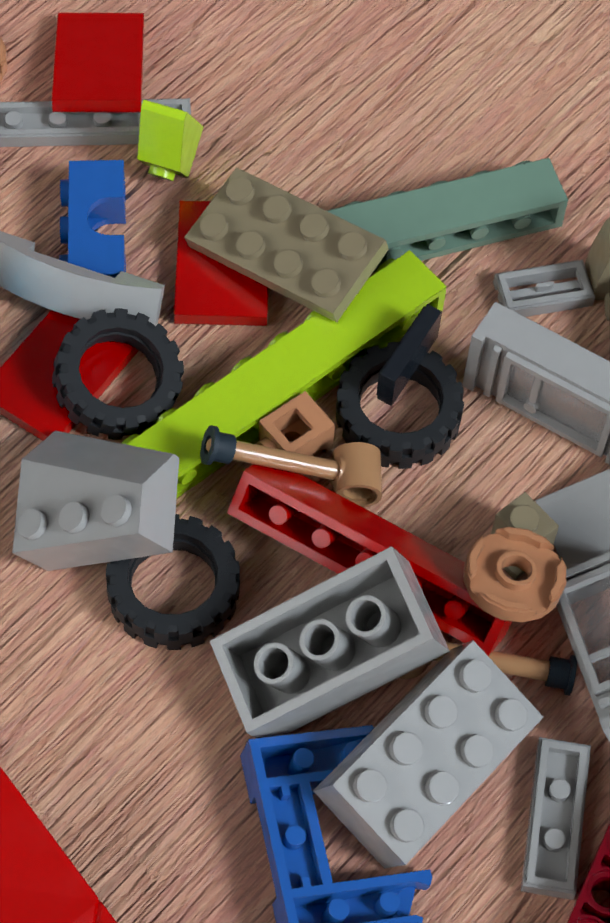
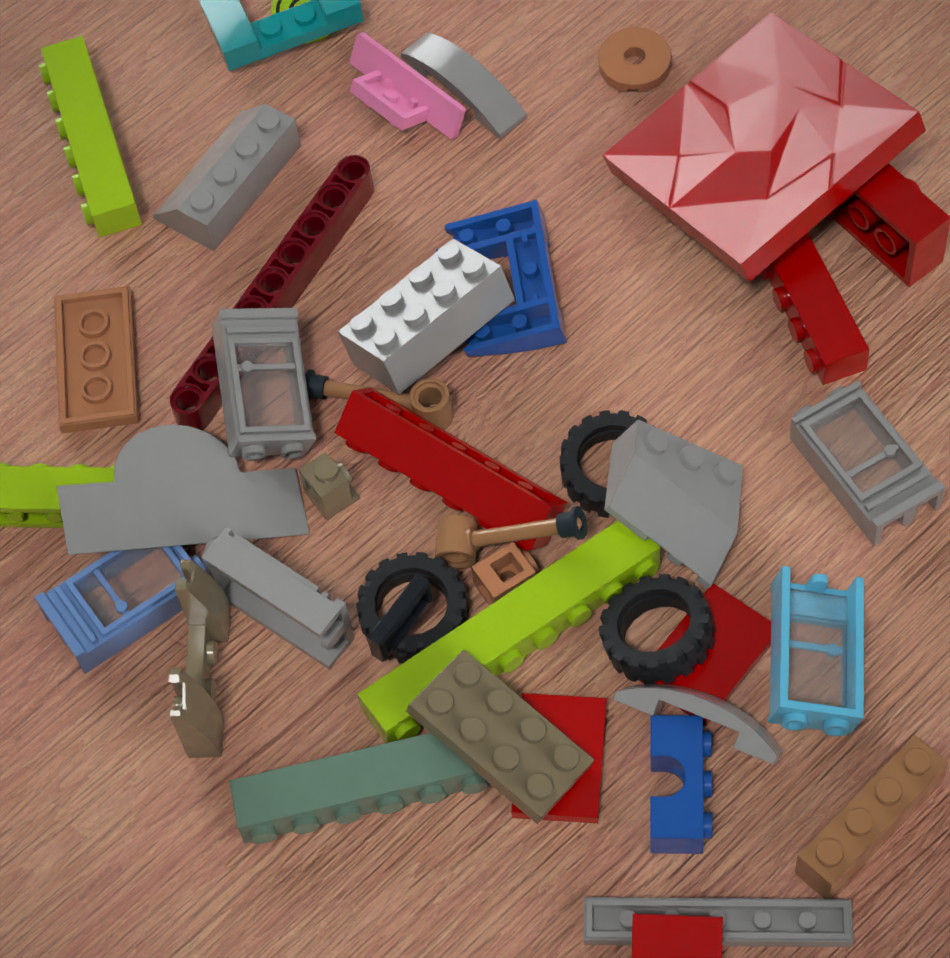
camera: 165 degrees left, 0 degrees up
lime slope [137,99,204,181] -> none
light grey brick [210,546,450,738] -> none
nougat tile [463,527,567,623] -> none
light grey tile [493,260,595,317] -> none
light grey tile [521,737,591,900] -> none

